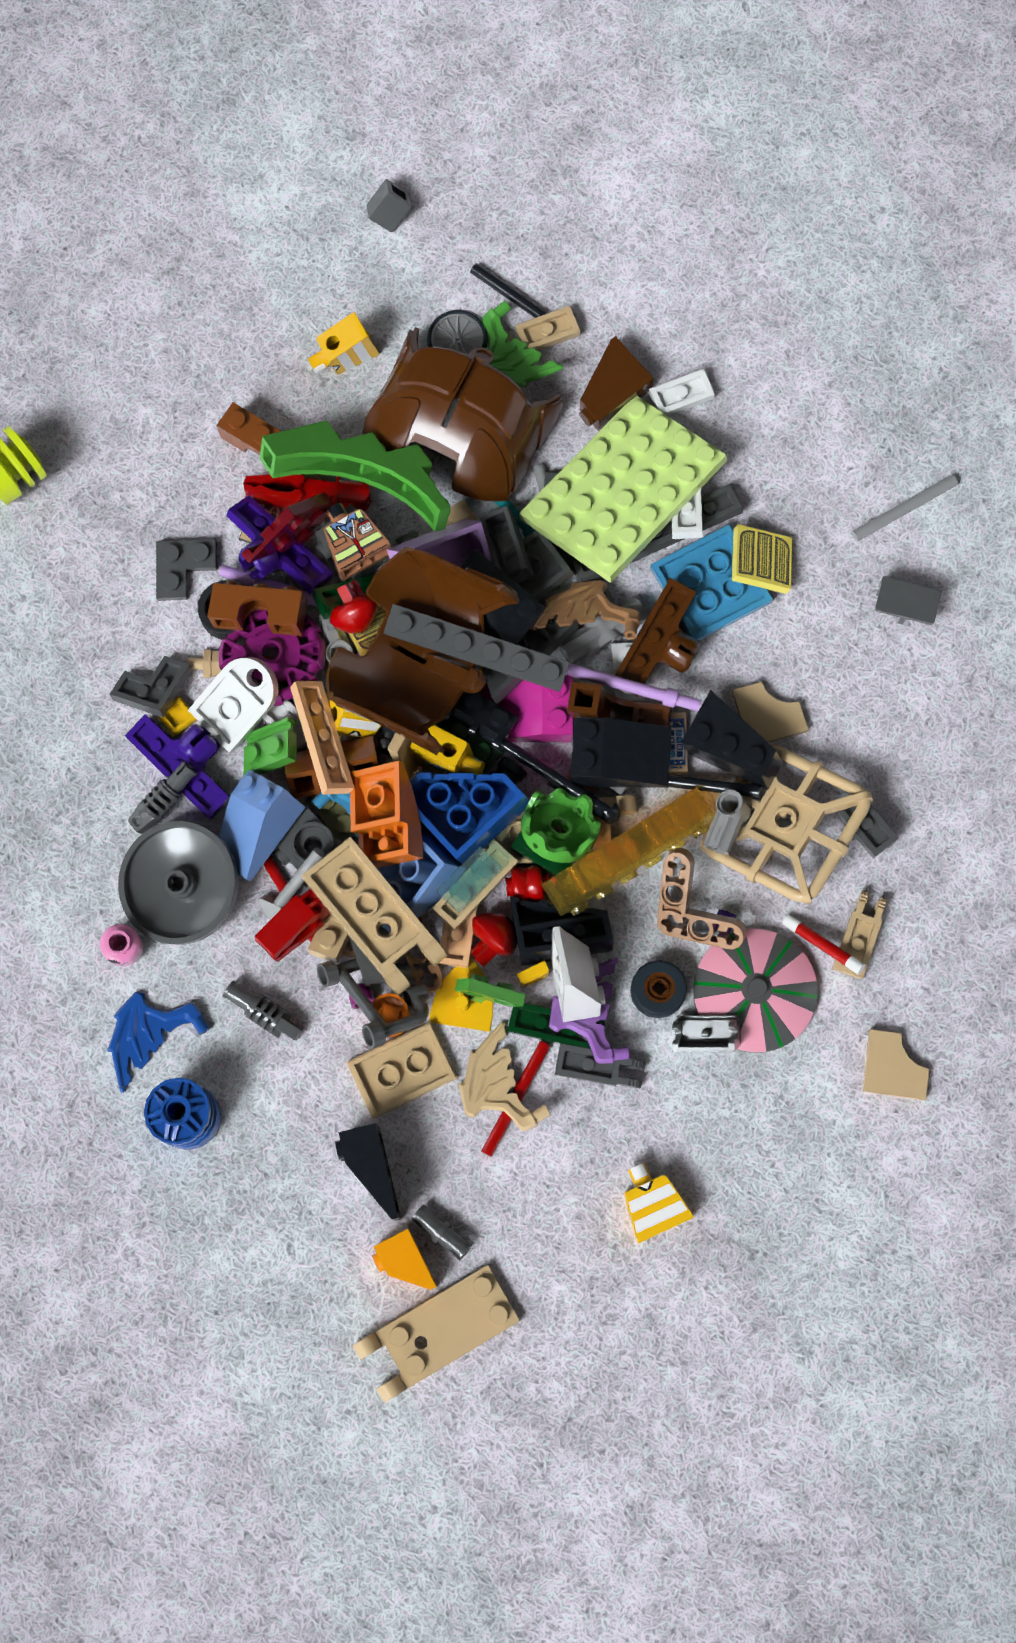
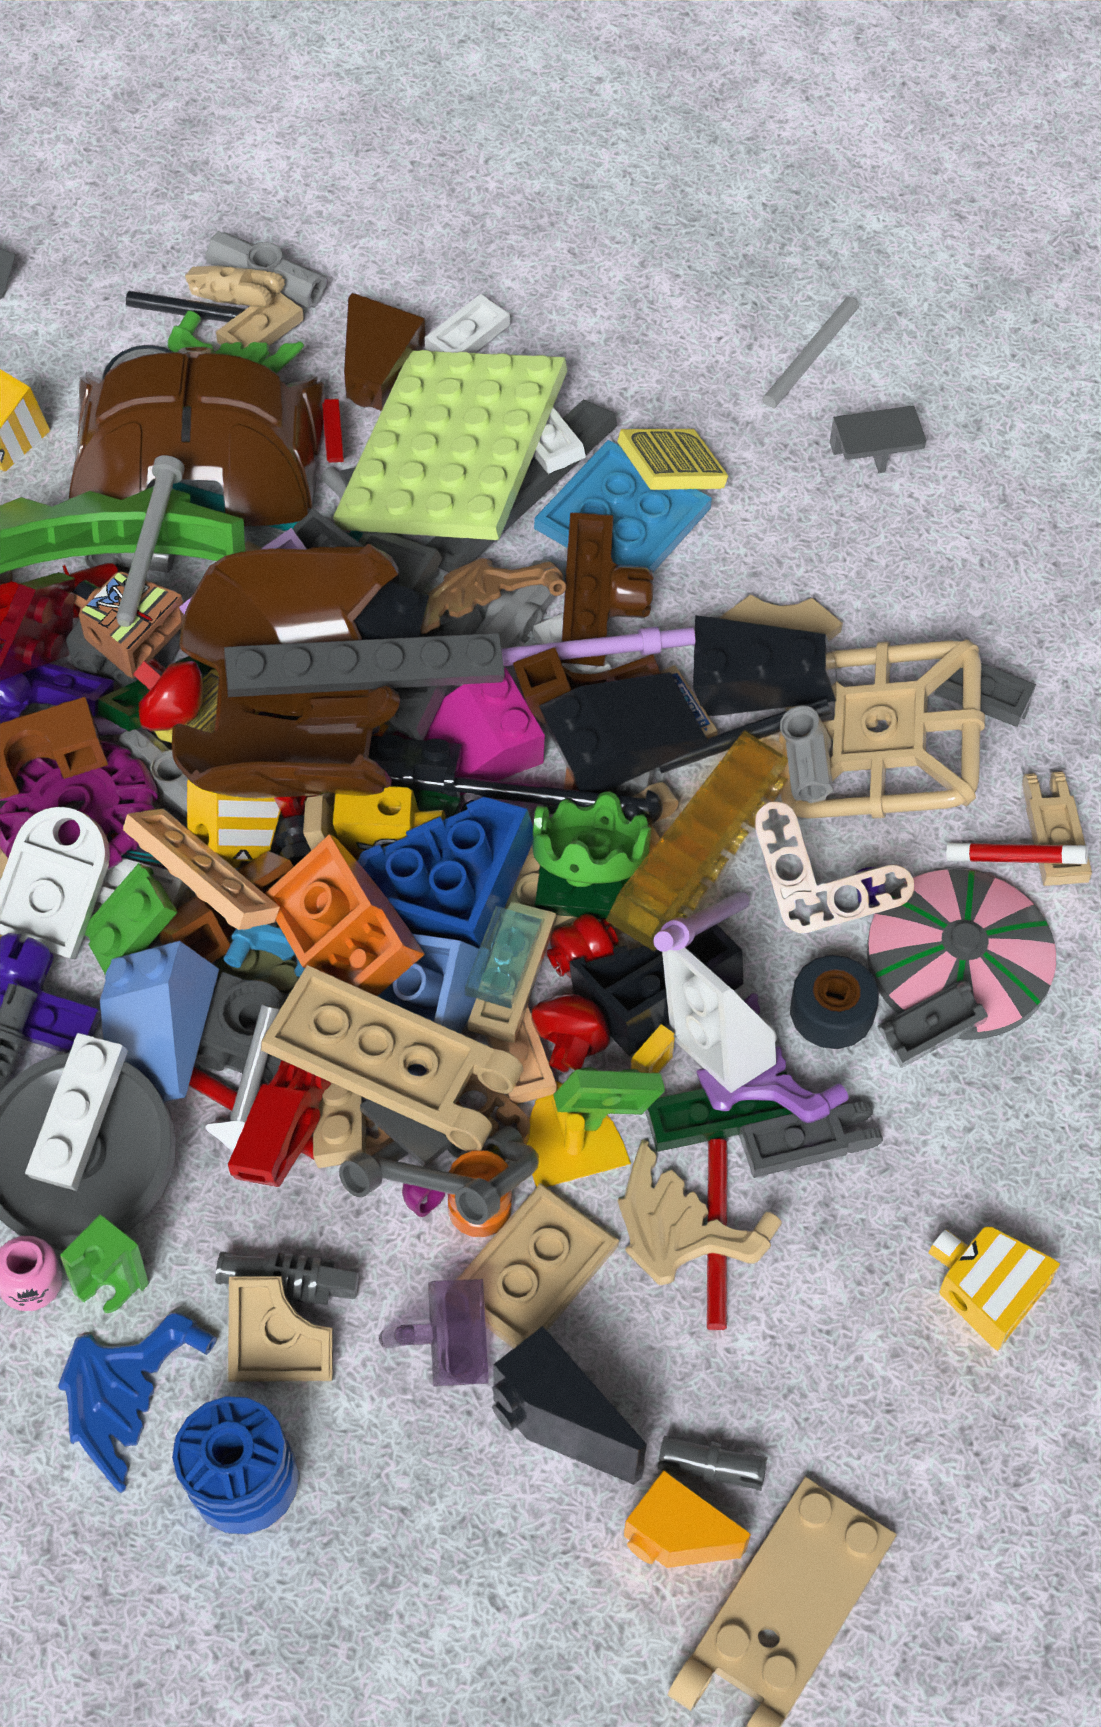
camera: 30 degrees left, 20 degrees down
none -> white plate [25,1033,128,1191]
none -> bright green hinge [60,1214,149,1314]
none -> light grey bar [116,455,185,627]
none -> tan hinge [185,265,285,307]
none -> light grey piece [206,231,326,308]
none -> tan tile [228,1276,333,1382]
none -> red tile [322,399,344,463]
none -> clear purple plate [379,1279,489,1387]
none -> lavender bar [654,892,750,952]

